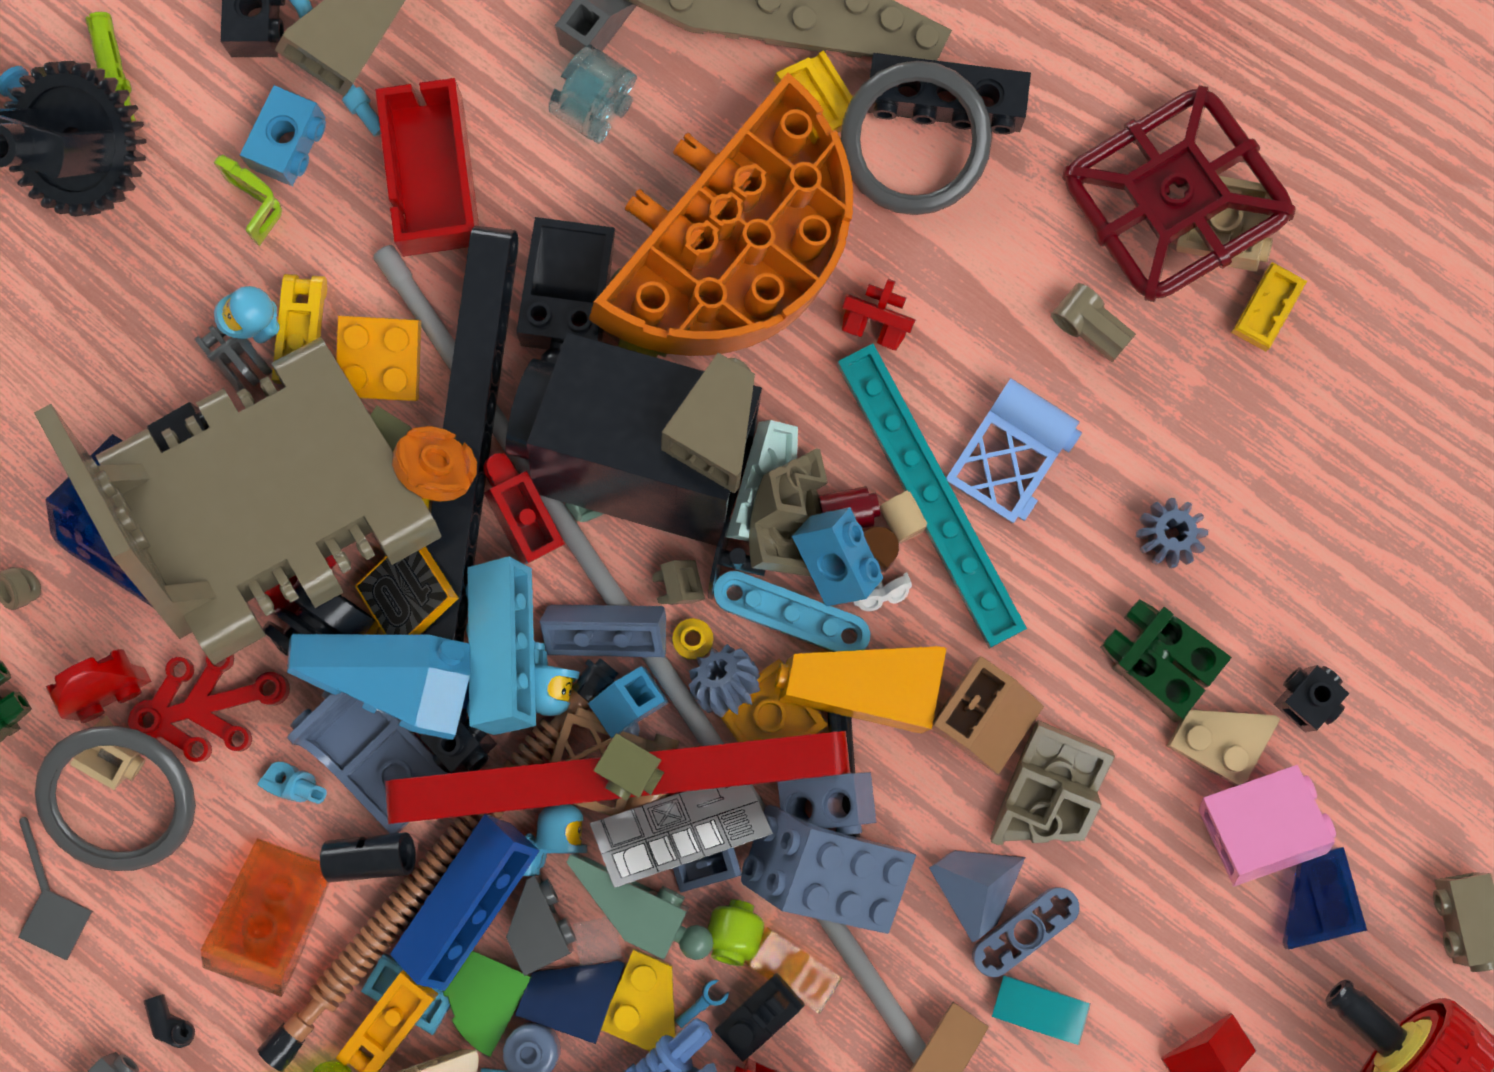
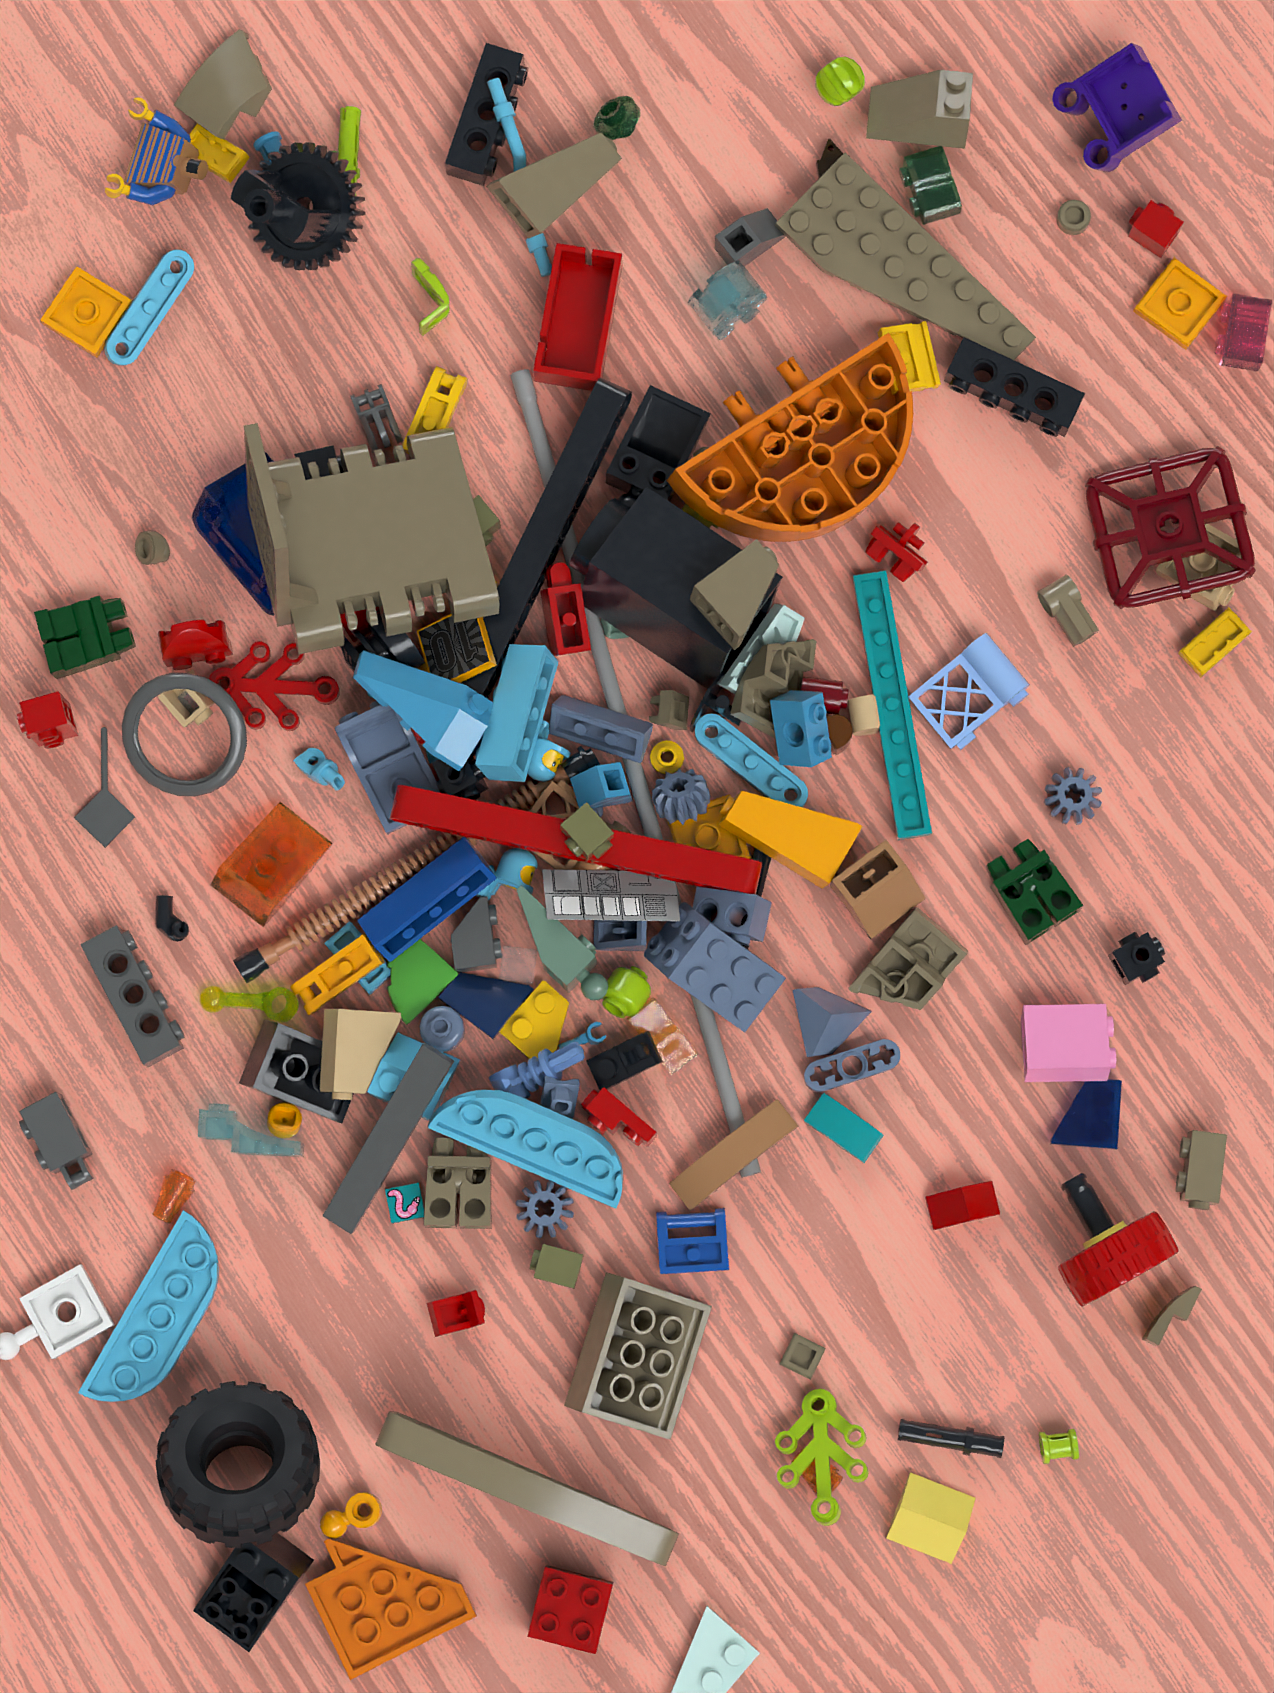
camera: 20 degrees right, 0 degrees up
medium azure piece [214,286,280,343] -> none
dark azure brick [240,85,326,187] -> none
black pin [320,832,416,883] -> none
light orange plate [337,316,421,401] -> none
orange tile [392,426,477,502] -> none
dark grey wedge [840,61,992,215] -> none
white piece [853,572,912,611] -> none
tan wing [1167,710,1281,786] -> none

